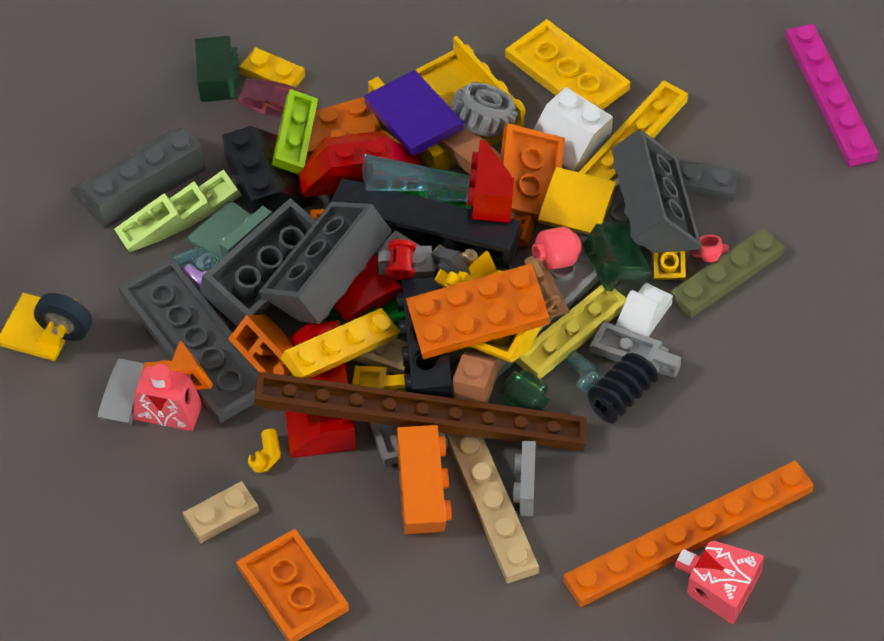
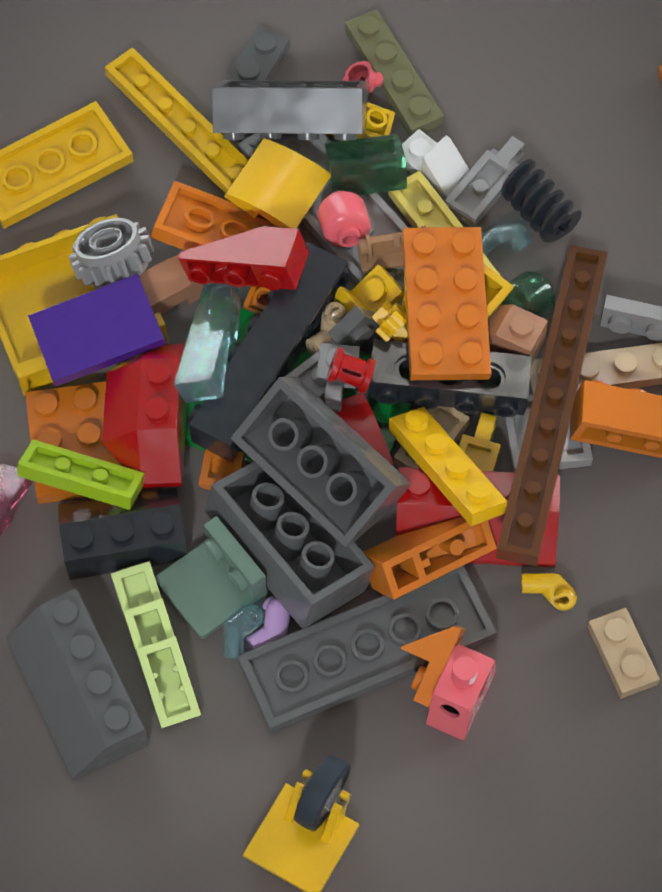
camera: 80 degrees left, 10 degrees up
light grey slope [97,359,144,426] -> none
white slope [533,87,613,172] -> none

